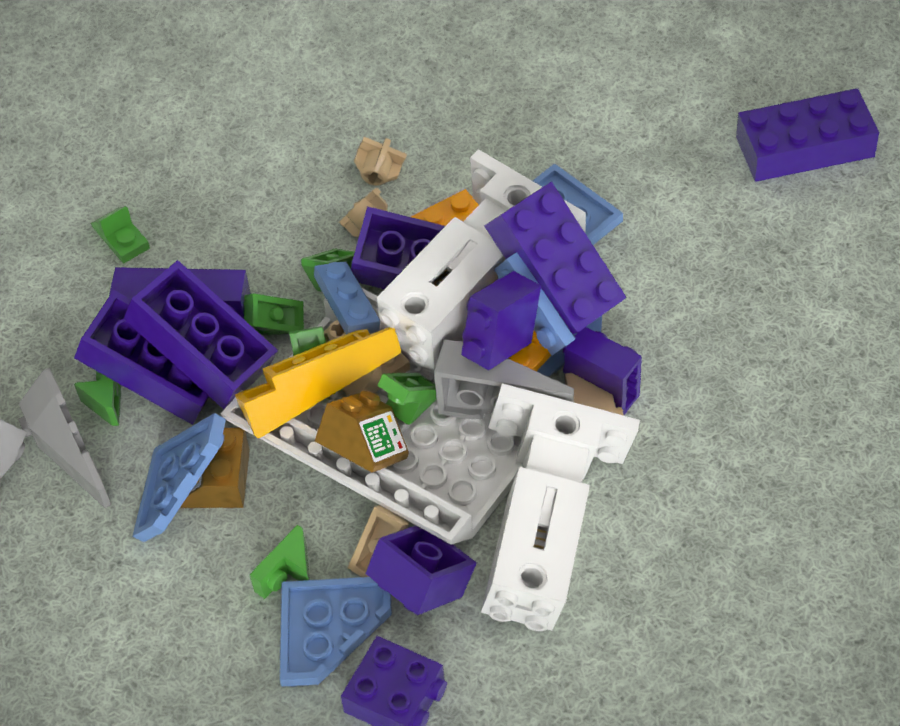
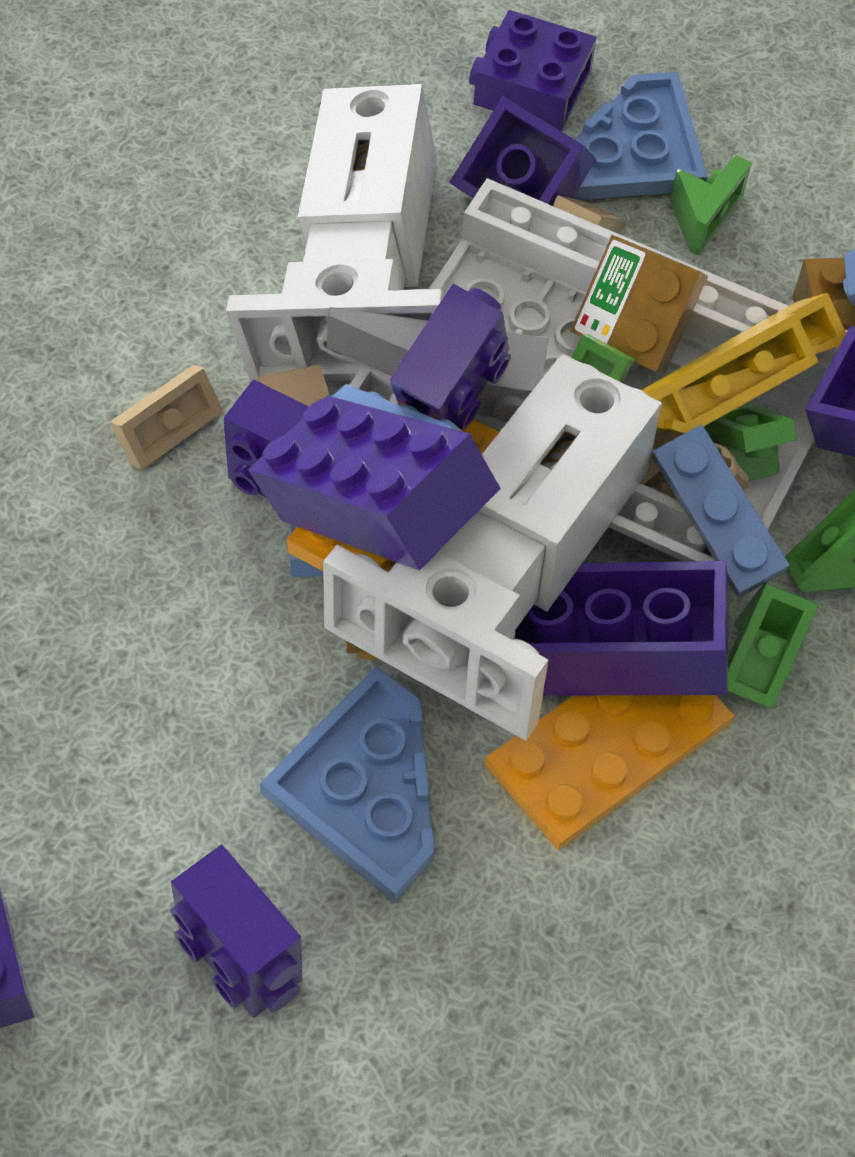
camera: 165 degrees right, 5 degrees up
tan piece [339,188,388,237] -> none
tan piece [354,137,407,186] -> none
none -> tan plate [110,364,223,470]
none -> dark purple brick [170,844,302,1018]

